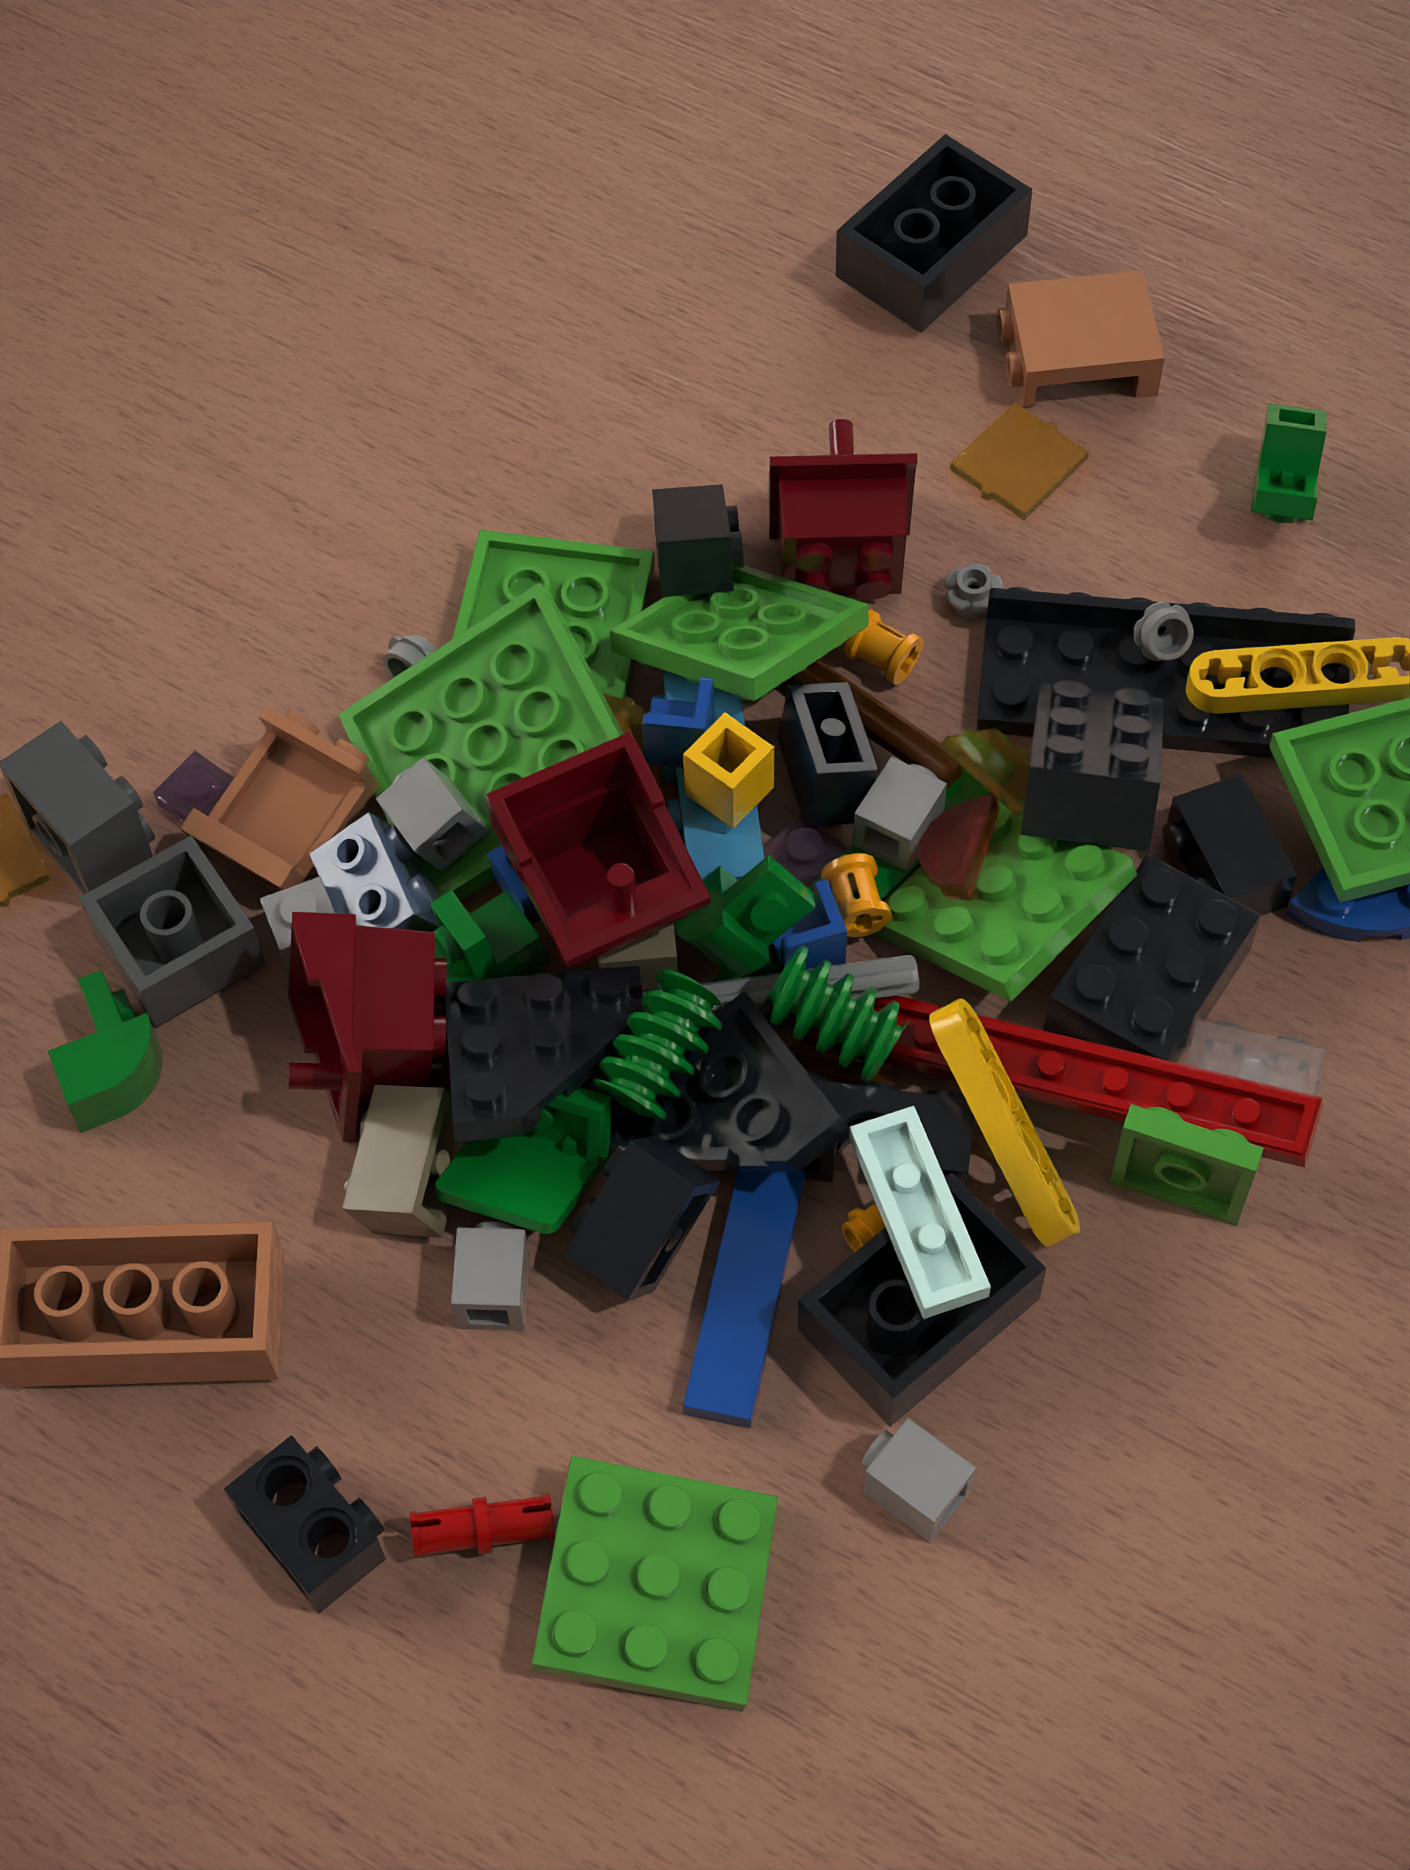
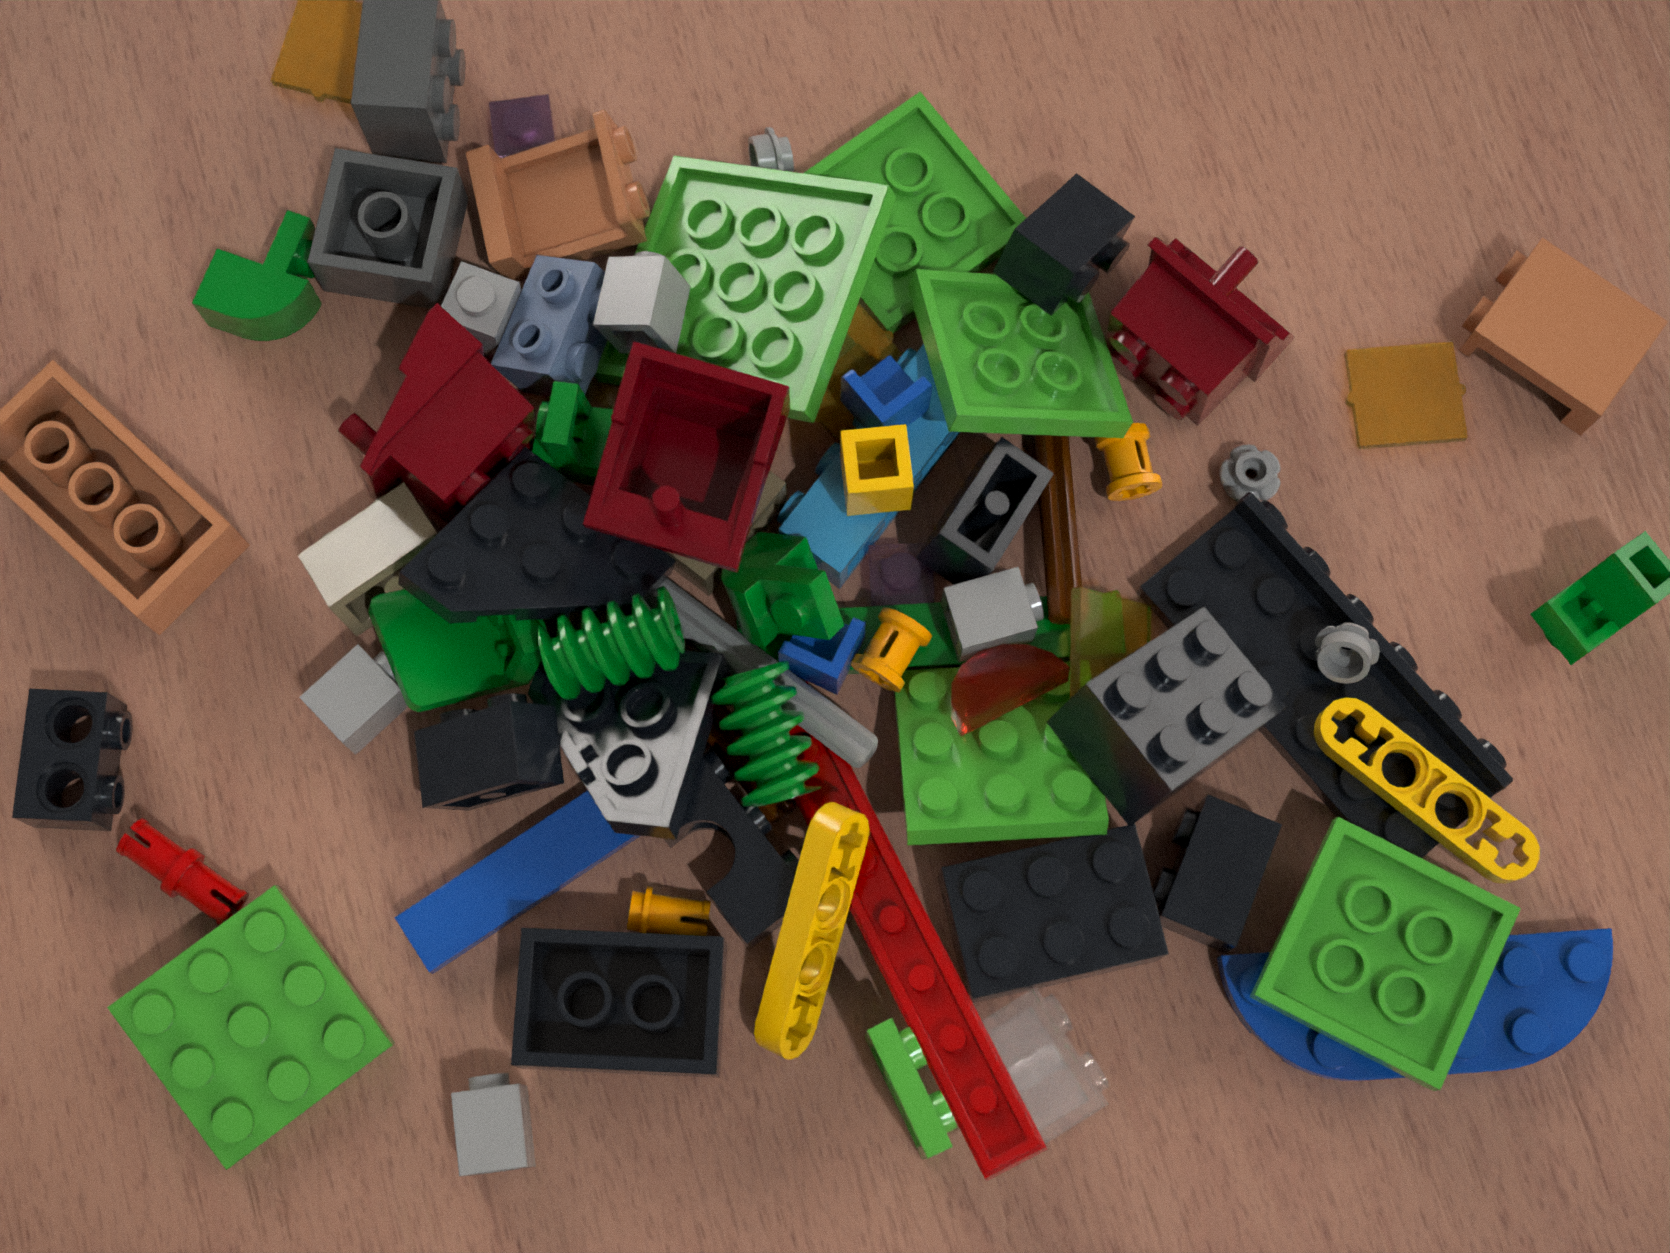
camera: 40 degrees right, 15 degrees up
black brick [835,134,1032,333] -> none
light aqua plate [849,1106,991,1319] -> none

